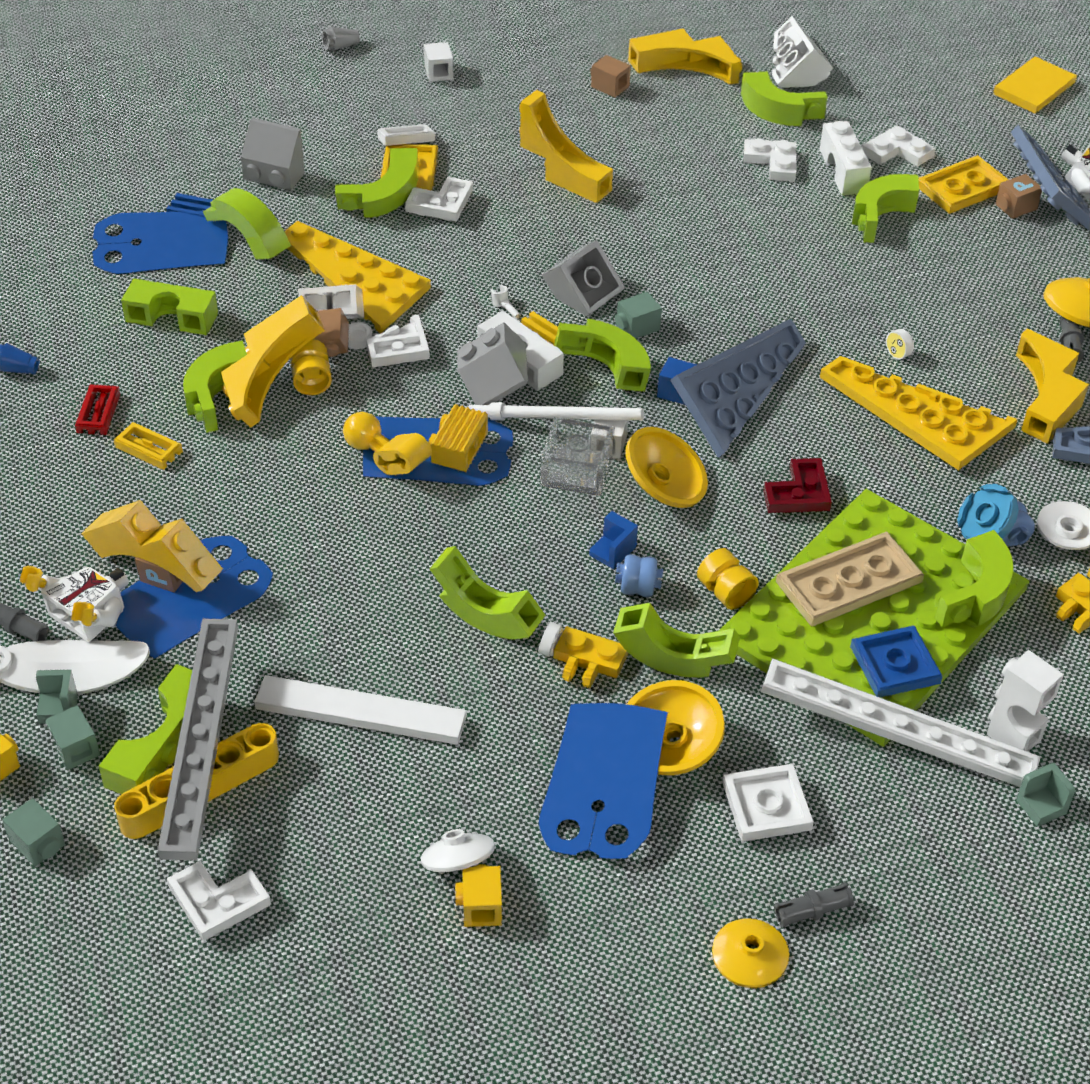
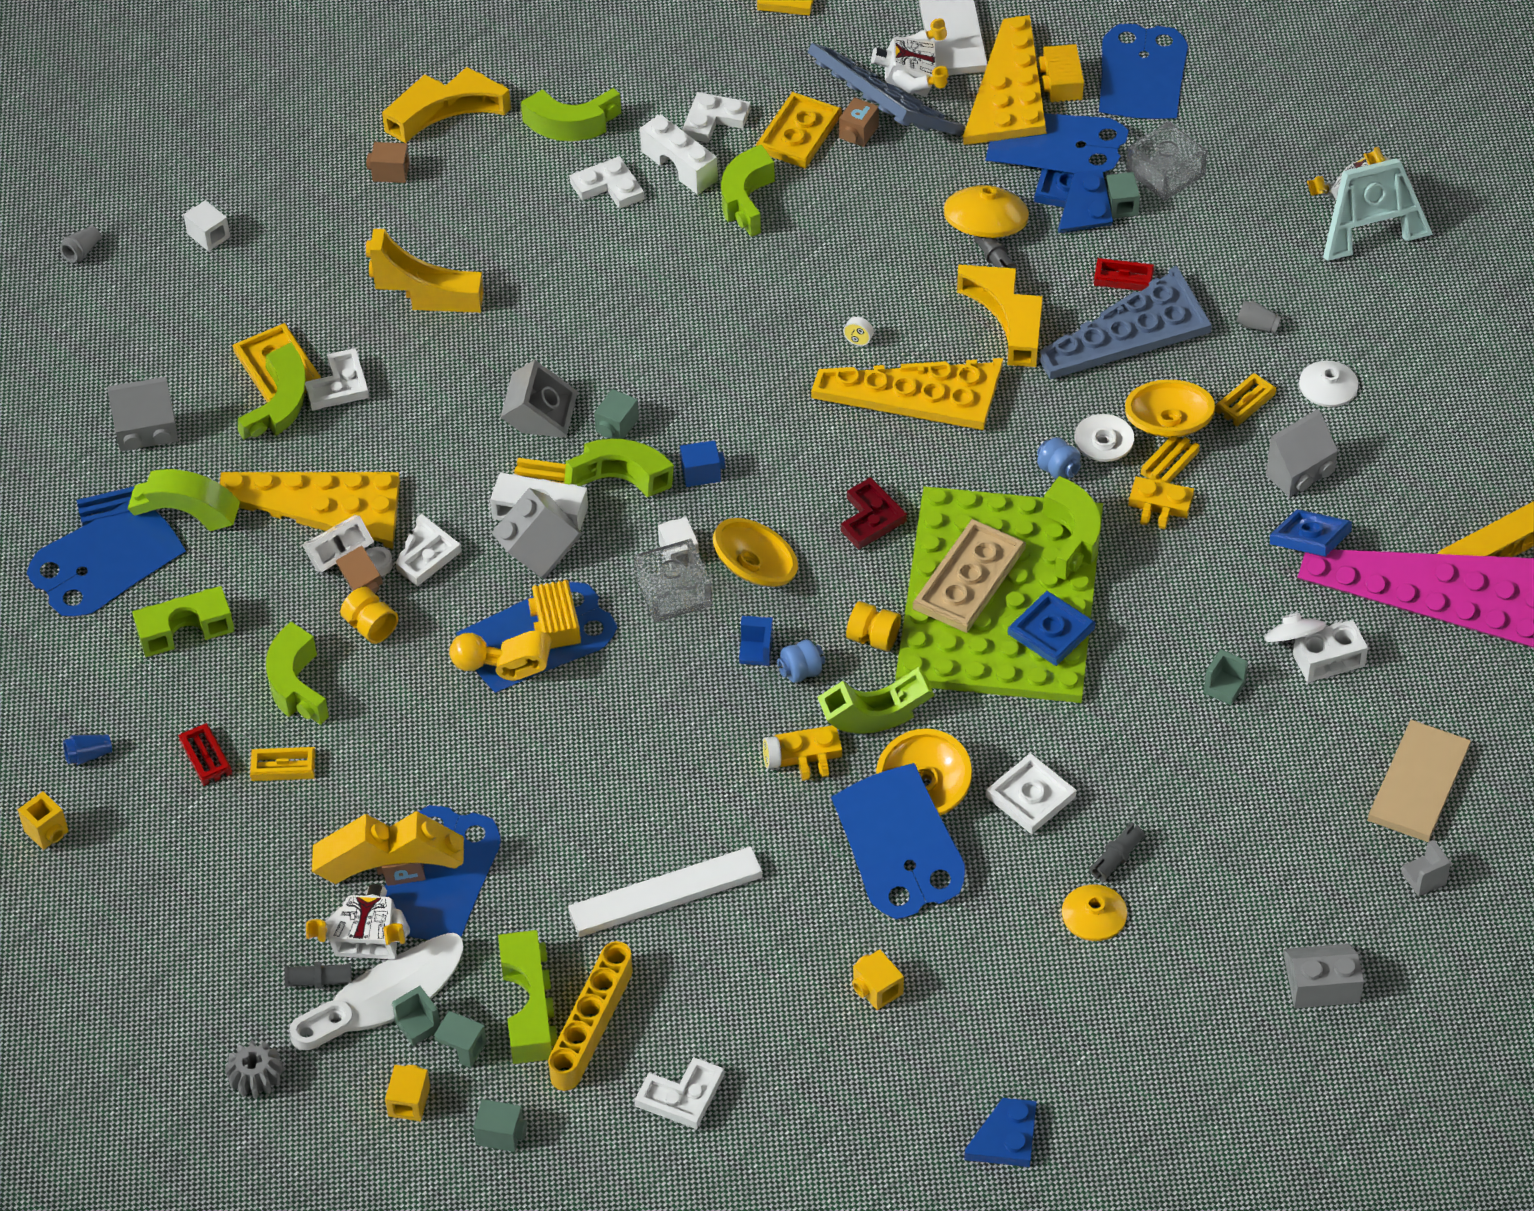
camera: 30 degrees left, 5 degrees up
light grey plate [158,619,238,861] -> none
yellow arch [221,295,325,428] -> none
white tile [378,124,435,146] -> none
white dish [421,829,495,872] -> none
lime arch [429,546,546,639] -> none
white bar [468,402,644,421] -> none
white hand [491,285,521,319] -> none
sand blue wing [671,319,806,457] -> none
white tile [761,658,1040,787] -> none
white wedge [772,16,833,88] -> none
dark azure tile [957,484,1019,539] -> none
white arch [987,650,1064,752] -> none

